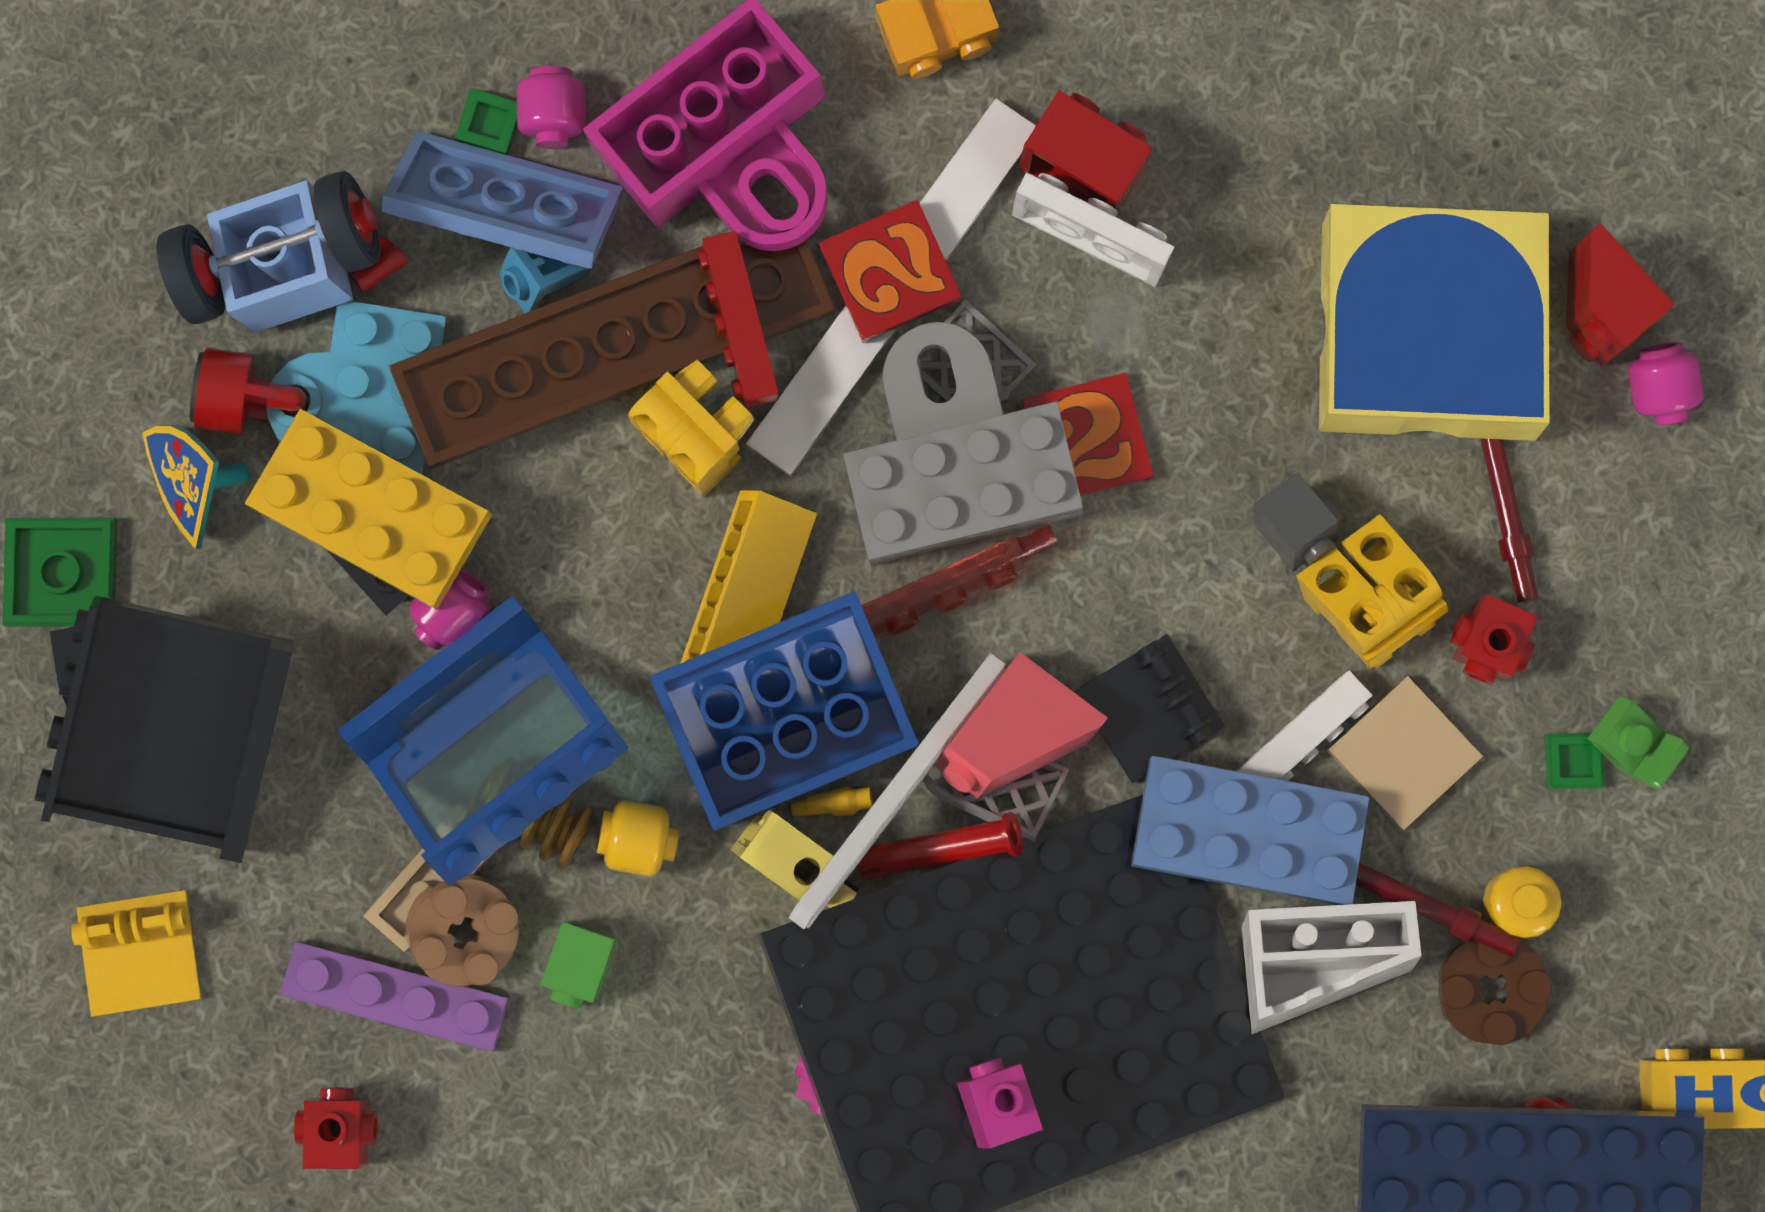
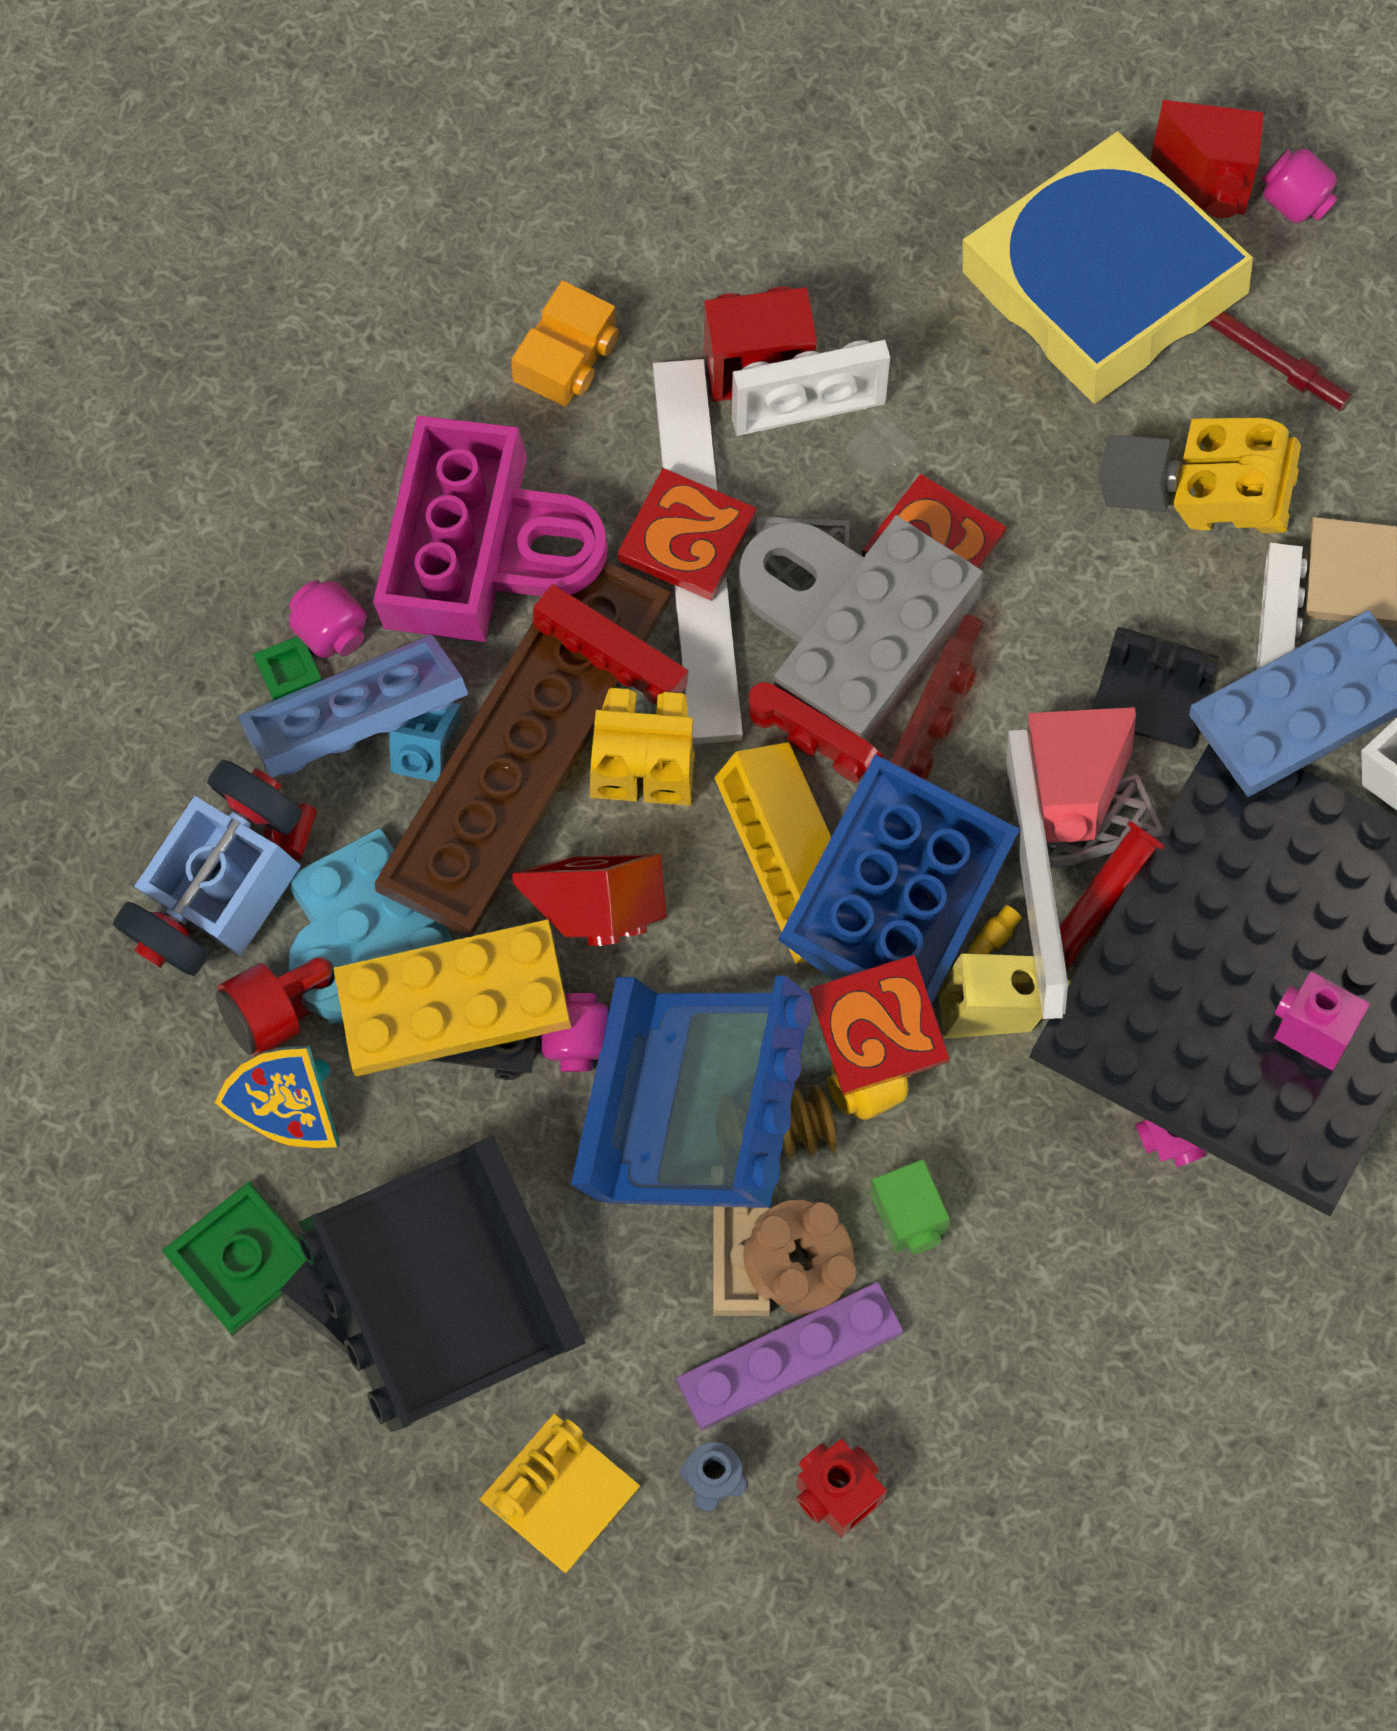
camera: 40 degrees left, 15 degrees down
red brick [1450,594,1538,685] -> none
none -> red slope [512,854,667,946]
none -> sand blue brick [680,1442,747,1511]
none -> red plate [749,682,884,783]
none -> tile [808,955,949,1096]

